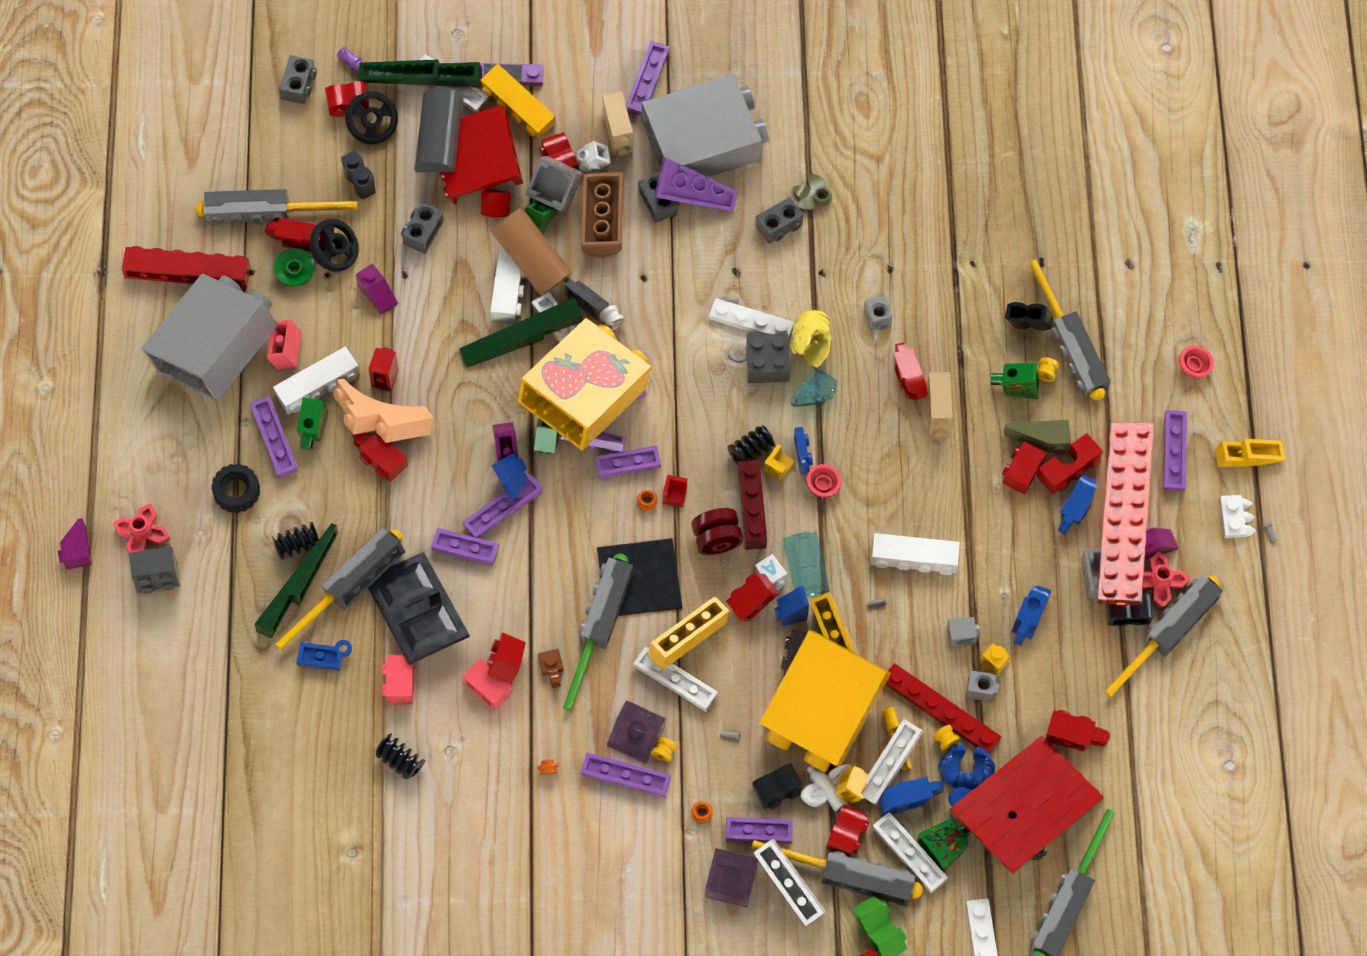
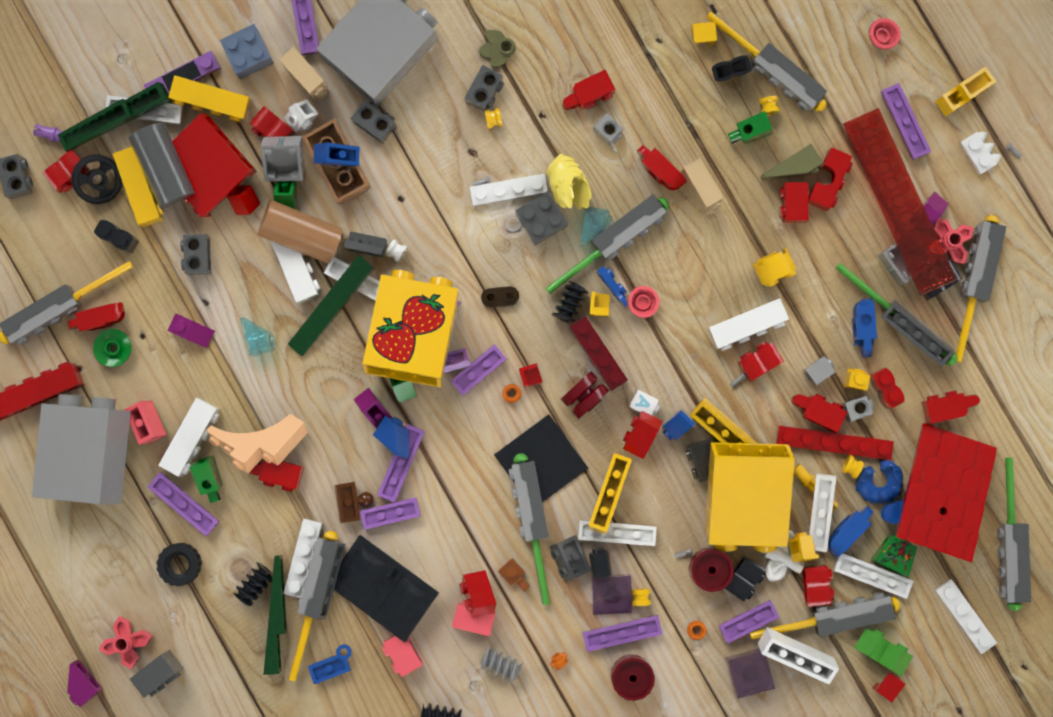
camera: 25 degrees left, 20 degrees up
black wheel [309,219,359,272] -> none
red brick [368,347,399,392] -> none
medium lavender wing [655,157,738,211] -> none
clear light blue piece [783,532,830,596] -> none
blue piece [1058,474,1097,535] -> none
none -> yellow brick [113,147,164,228]
none -> sand blue brick [220,24,274,79]
none -> clear light blue slope [240,317,276,356]
none -> white plate [283,518,323,598]
none -> blue slope [314,142,360,166]
none -> reddish brown plate [334,482,374,523]
none -> light grey piece [480,646,523,684]
none -> dark brown plate [481,286,519,308]
none -> yellow wheel [484,108,503,129]
none -> piece [545,195,669,294]
none -> dark grey bracket [550,535,592,582]
none -> red hinge [562,69,616,111]
none -> black brick [589,547,612,578]
none -> dark red wheel [610,654,655,701]
none -> dark red wheel [688,547,734,592]
none -> yellow panel [691,22,717,46]
none -> red brick [738,341,784,382]
none -> yellow brick [752,247,796,287]
none -> red hinge [791,394,847,433]
none -> dark grey piece [835,263,958,367]
none -> red brick [870,368,905,409]

